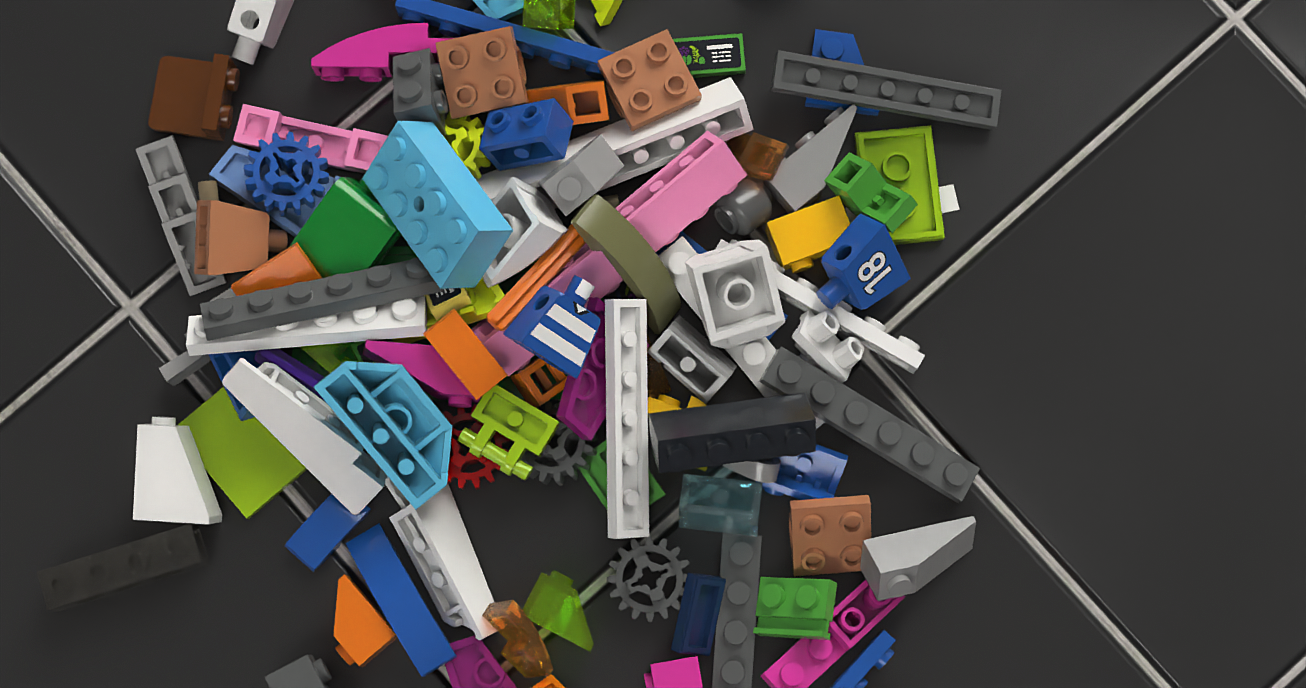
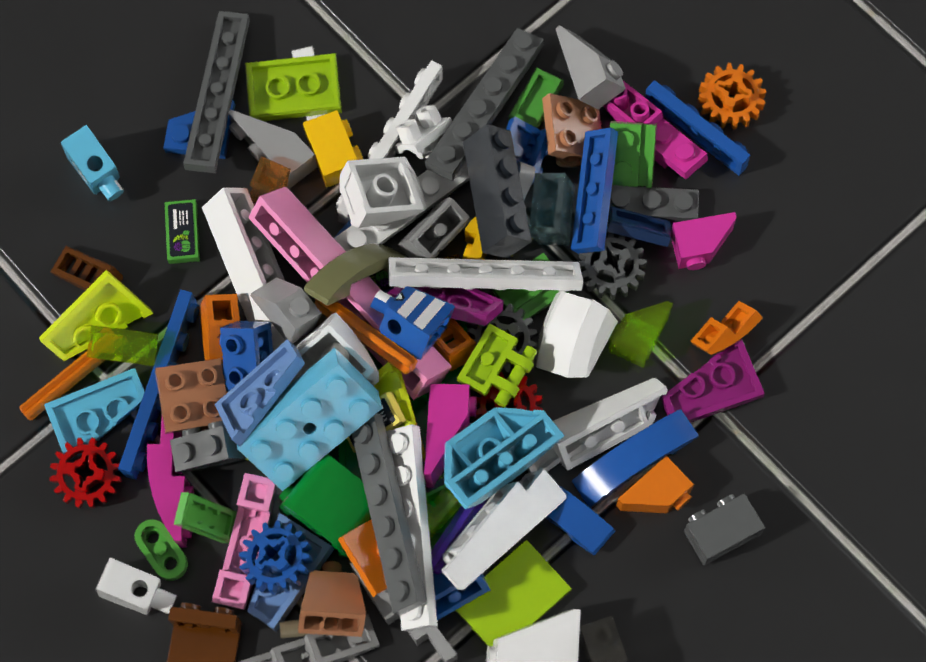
camera: 85 degrees left, 10 degrees down
orange slope [423,309,508,400] -> none
clear orange slope [482,599,553,678] -> none
nougat plate [598,29,702,132] -> none
dark grey head [714,178,772,236] -> none
blue torso [816,214,911,310] -> none
bright green brick [824,152,918,233] -> none
none -> bright green plate [135,519,188,581]
none -> bright green plate [173,492,237,543]
none -> medium blue wing [215,339,305,447]
none -> bright green tile [508,68,564,129]
none -> white slope [534,290,618,378]
none -> blue plate [571,127,618,254]

